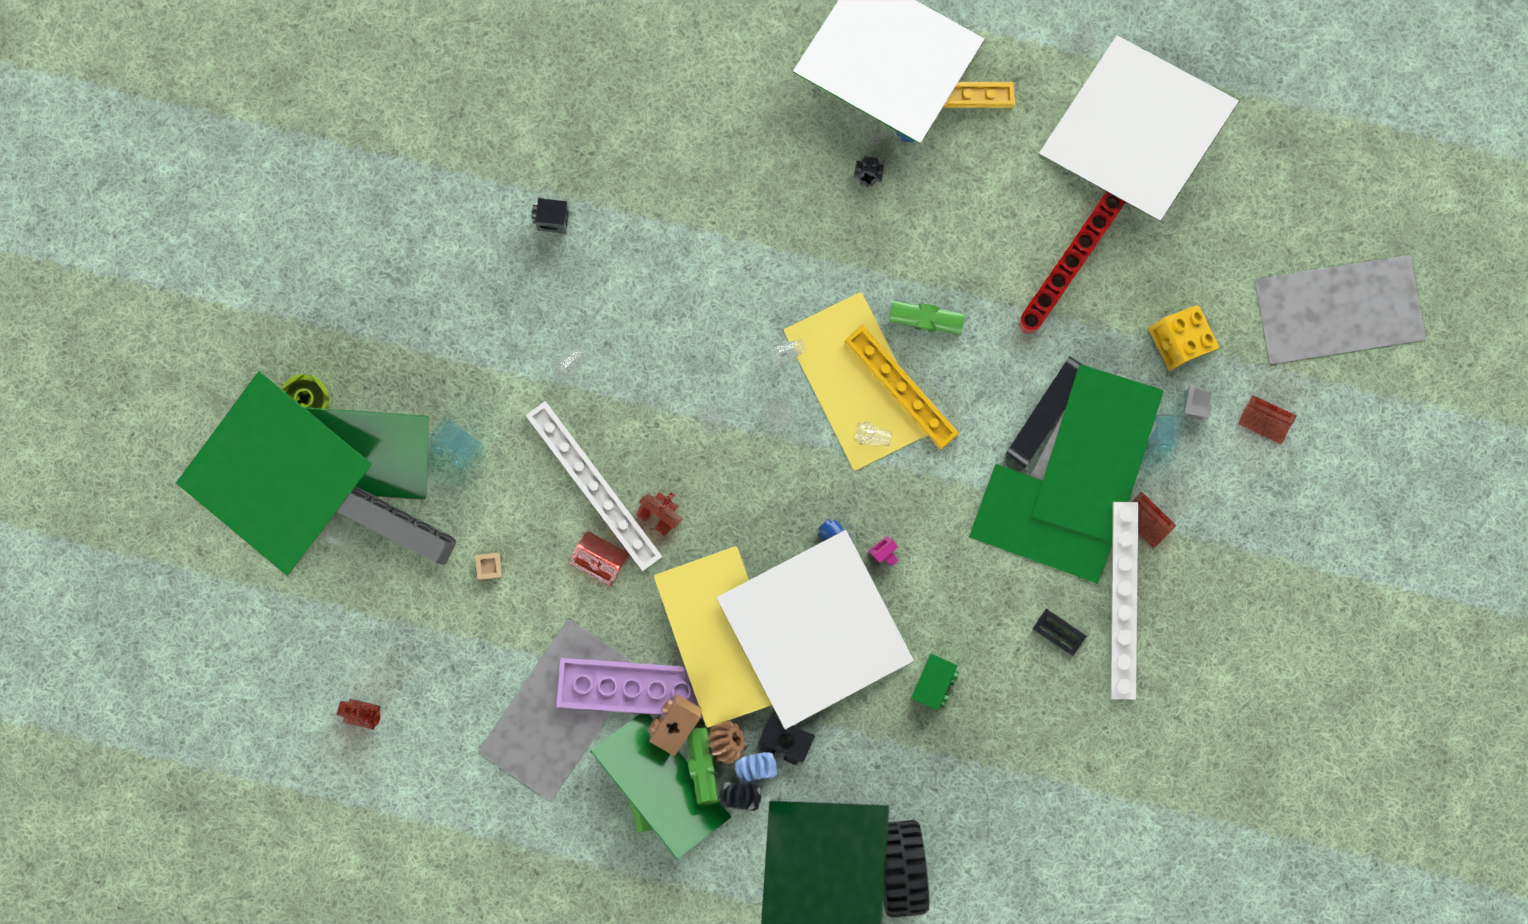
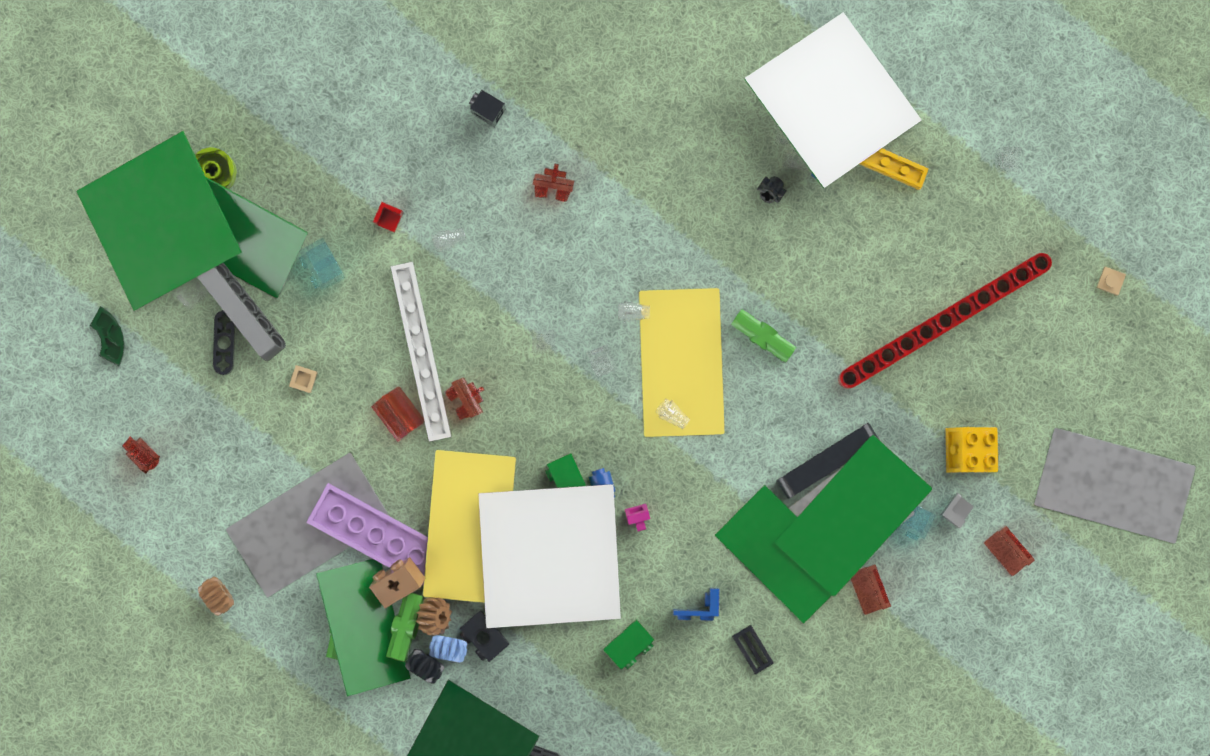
camera: 25 degrees right, 5 degrees up
yellow tile [844,325,960,450] -> none
white piece [1039,35,1239,221] -> none
white plate [1111,502,1138,699] -> none
none -> dark green tile [90,306,125,366]
none -> medium nougat gear [198,576,234,616]
none -> black beam [213,310,235,375]
none -> red panel [373,201,404,233]
none -> clear red hips [533,163,575,202]
none -> green brick [545,453,586,488]
none -> blue bracket [673,588,719,621]
none -> tan plate [1096,267,1126,295]

